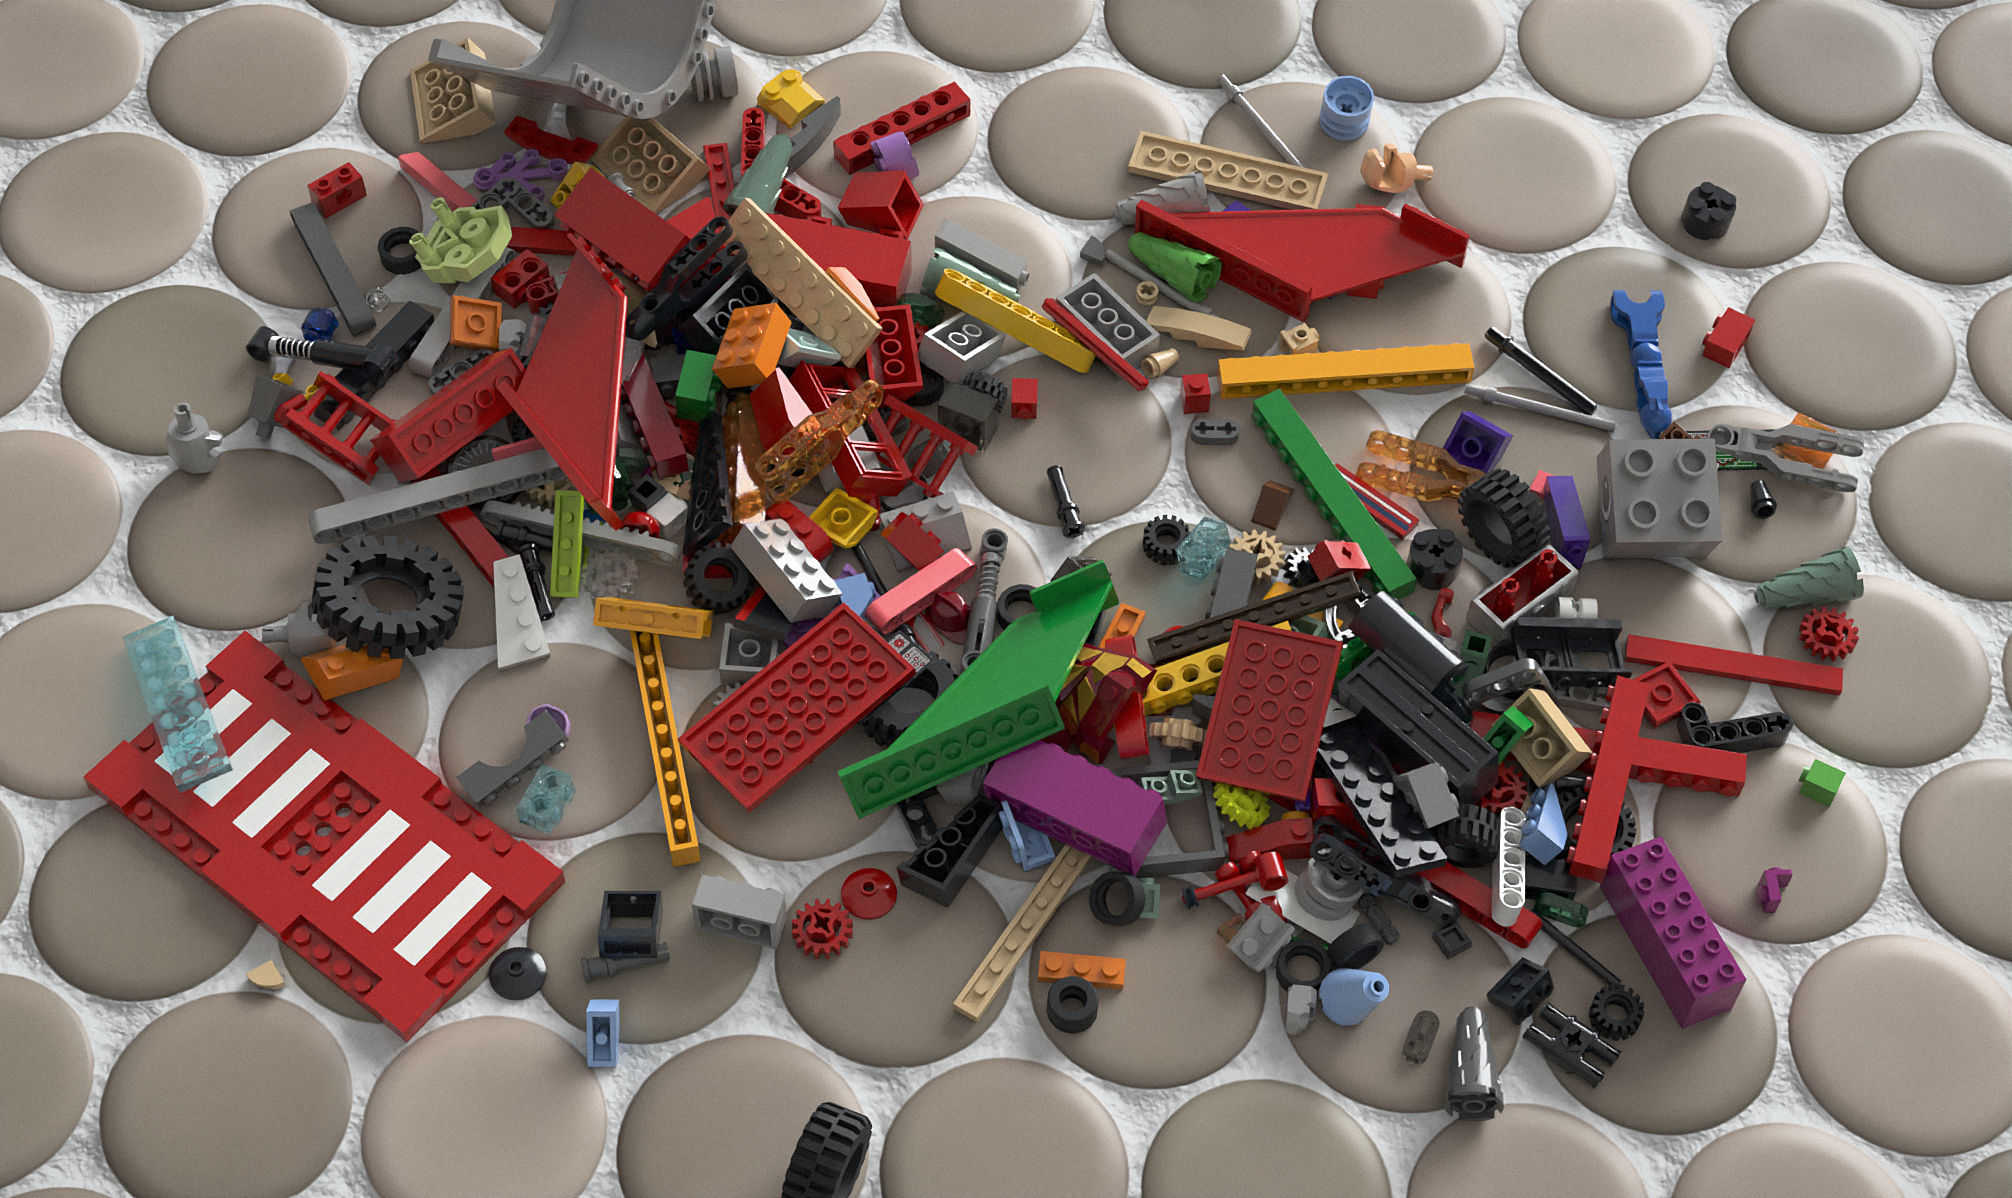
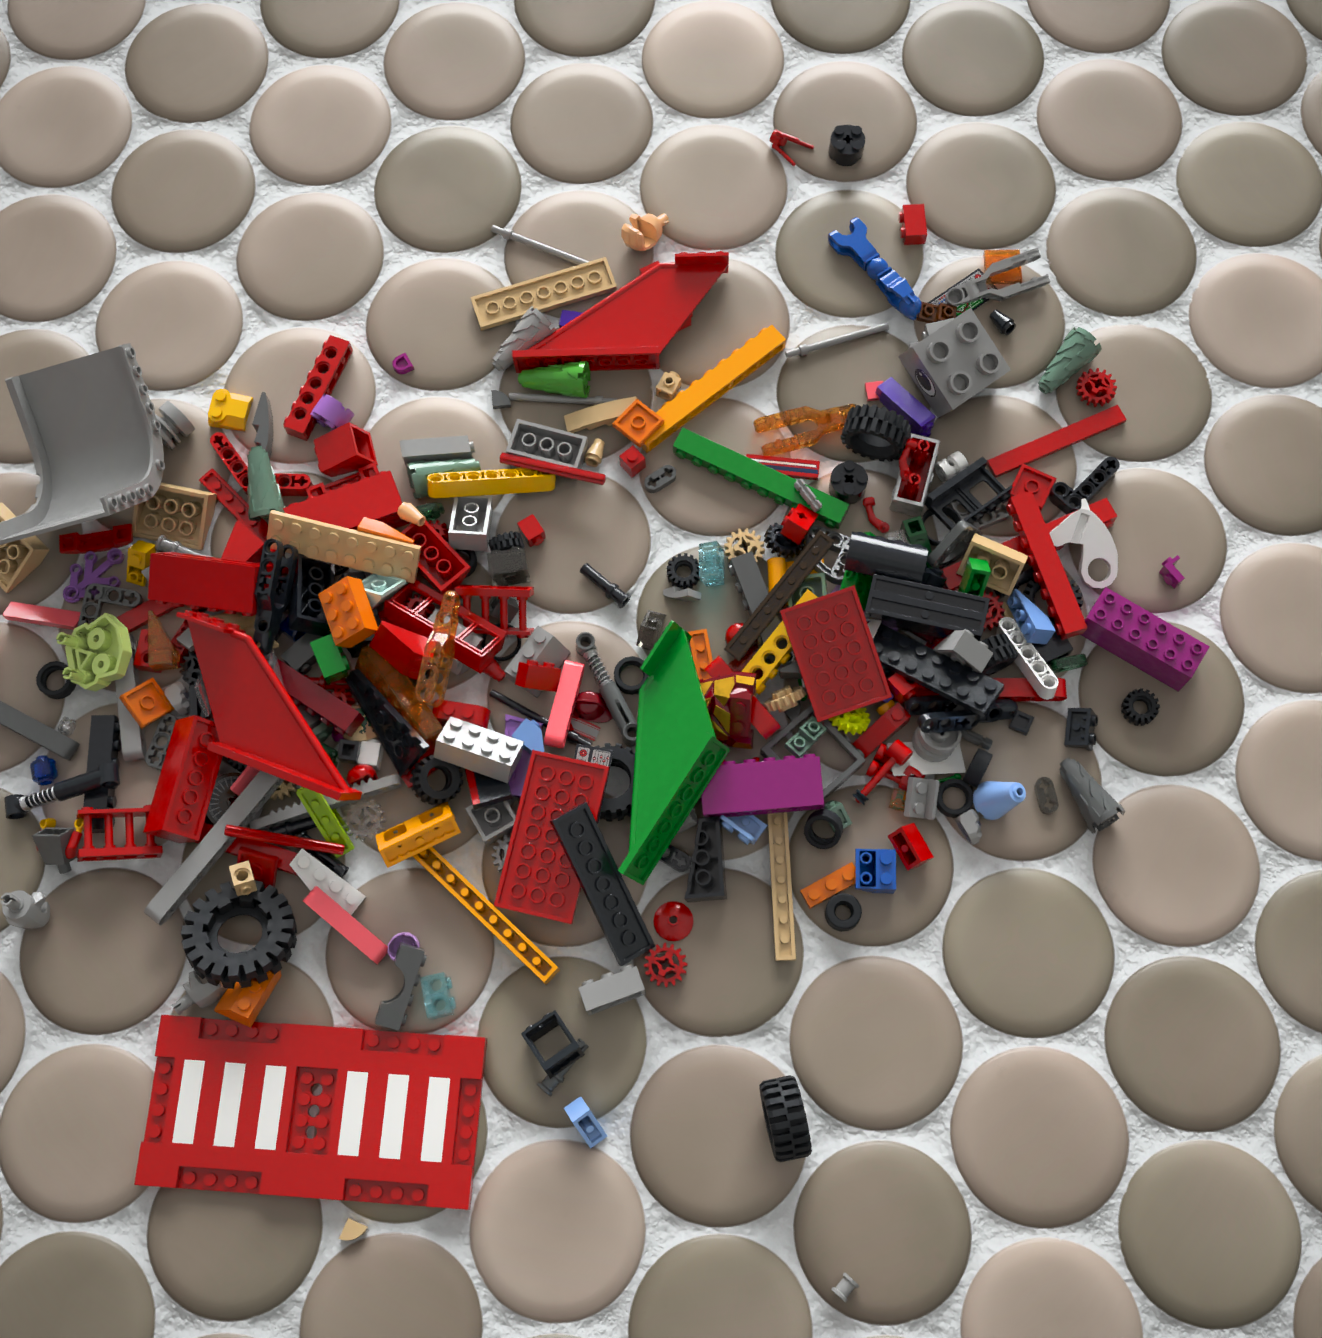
camera: 30 degrees left, 15 degrees up
clear light blue plate [123,615,233,793] -> none
black dish [489,947,547,1000] -> none
yellow slope [809,487,878,549] -> none
tan bush [1136,281,1159,306] -> none
reddish brown slope [1251,480,1294,531] -> none
light blue wheel [1319,76,1374,141] -> none
dark purple slope [1438,411,1514,480] -> none
black axle [1484,327,1598,416] -> none
black pin [1522,1002,1622,1088] -> none
black bar [1530,909,1622,988] -> none
bright green brick [1798,759,1846,807] -> none
none -> clear orange slope [148,610,180,671]
none -> red axle [224,825,345,855]
none -> tan brick [229,860,257,896]
none -> red tile [237,846,279,889]
none -> coral beam [303,886,388,965]
none -> magenta tile [392,353,414,374]
none -> light nougat cone [397,502,426,526]
none -> black plate [550,802,655,966]
none -> orange tile [612,399,665,448]
none -> light grey slope [663,586,701,602]
none -> red plant [770,129,814,166]
none -> light grey axle [794,479,822,512]
none -> blue slope [855,849,896,894]
none -> red brick [888,823,934,871]
none -> red piece [899,438,918,481]
none -> white animal [1049,498,1118,589]

